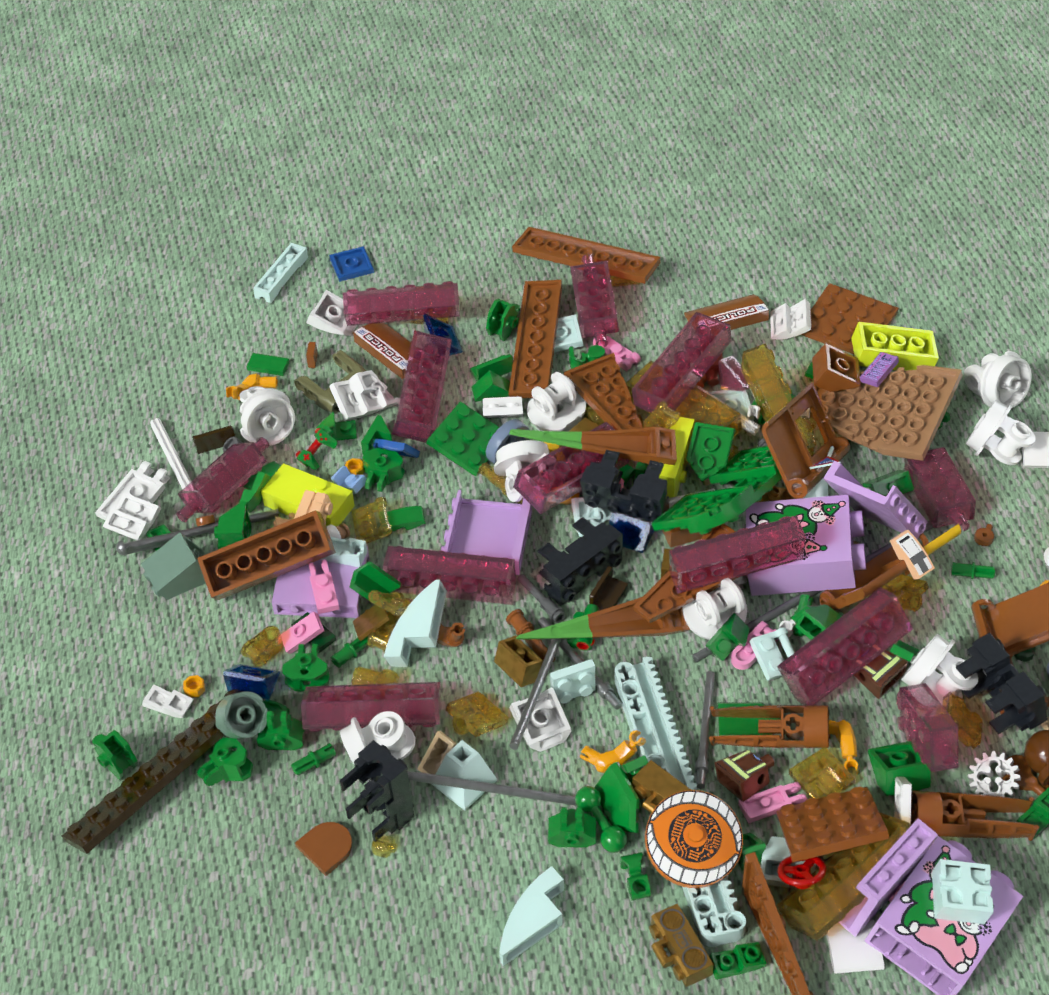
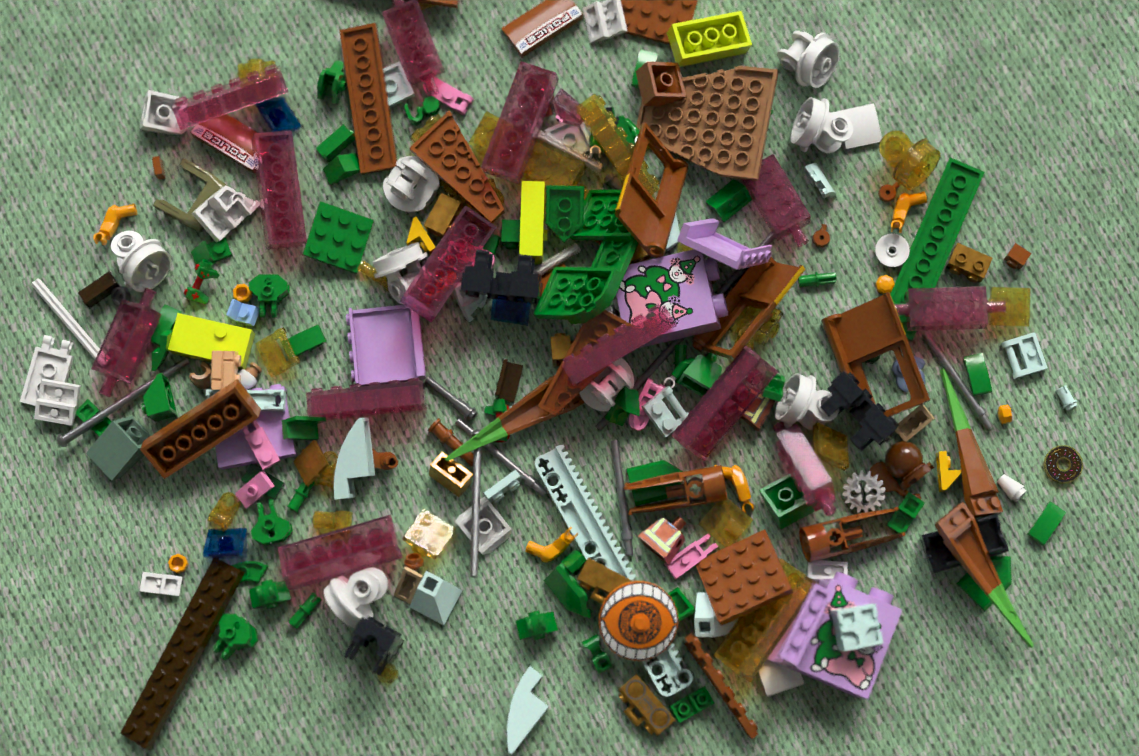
camera: 15 degrees left, 30 degrees up
green hinge [92,730,138,780] -> none
dark orange piece [196,515,215,527] -> none
sand green brick [215,692,268,739] -> none
green tile [247,353,290,376] -> none
light aqua piece [253,243,308,303] -> none
dark orange tile [295,822,352,876] -> none
blue tile [329,246,374,282] -> none
green slope [361,415,392,455] -> none
clear yellow plate [368,590,413,616] -> none
blue tile [373,439,420,458] -> none
flat silver bar [407,771,576,806] -> none
white bracket [483,397,523,418] -> none
sand blue wheel [486,419,530,465] -> none
dark orange plate [509,426,677,465] -> none
black piece [537,517,623,606] -> none
green piece [575,786,627,853] -> none
clear yellow piece [643,401,680,429] -> none
red piece [777,856,827,889] -> none
piece [809,446,841,469] -> none
medium lavender tile [860,352,899,387] -> none
slope [890,530,935,579] -> none
white tile [894,777,912,833] -> none
none -> dark orange plate [404,553,424,570]
none -> light aqua slope [804,163,836,199]

